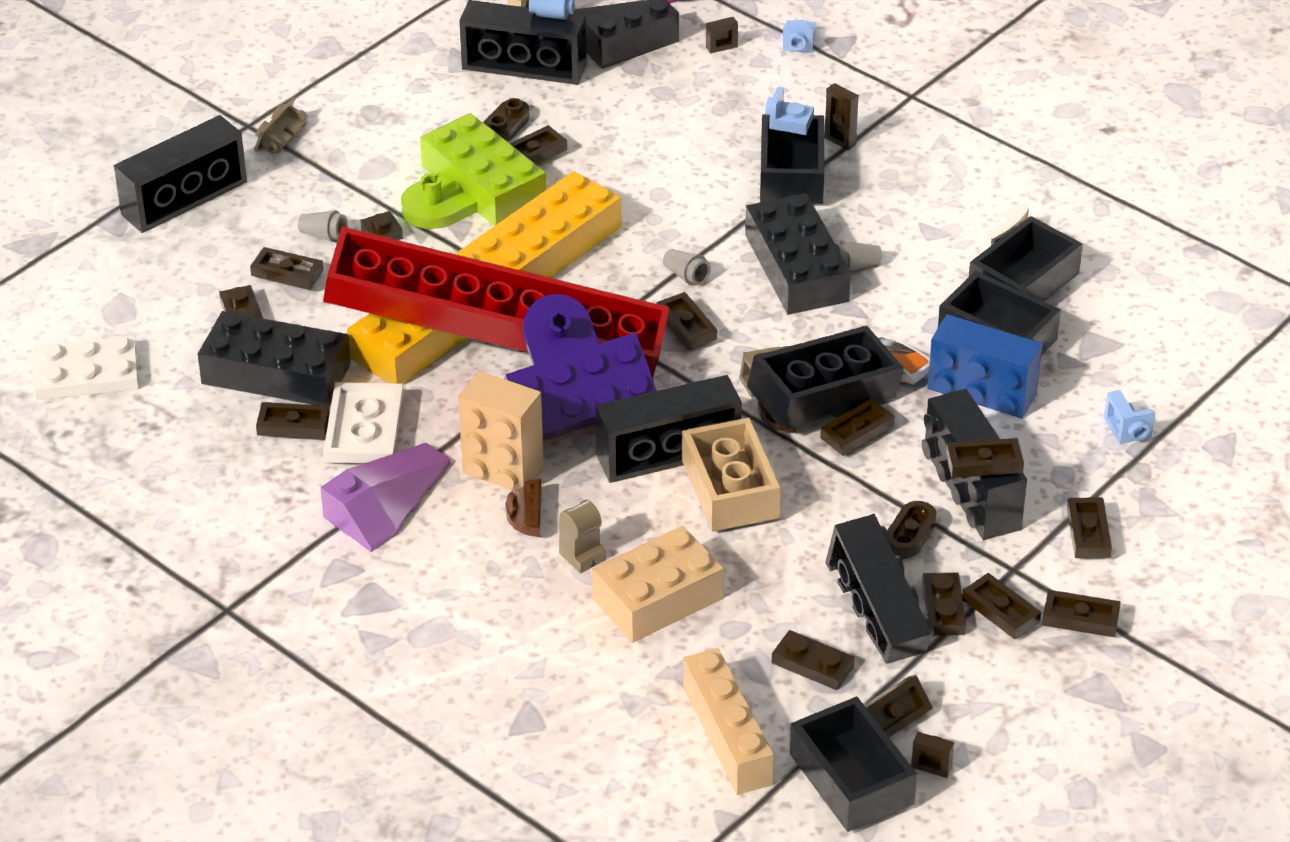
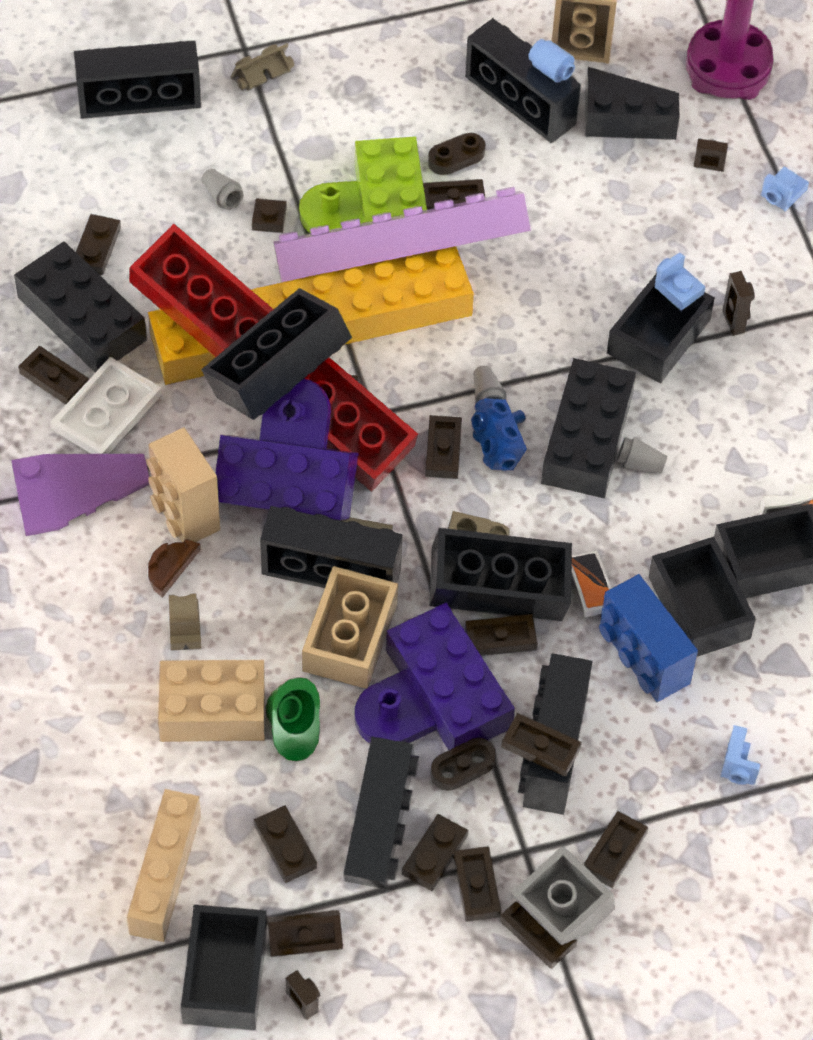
camera: 30 degrees right, 15 degrees up
dark brown plate [250,247,324,290] -> none
none -> black brick [201,288,352,420]
none -> green piece [265,677,320,762]
none -> lavender brick [273,187,531,282]
none -> dark purple brick [354,603,515,750]
none -> blue brick [471,398,527,471]
none -> light grey slope [511,846,615,945]

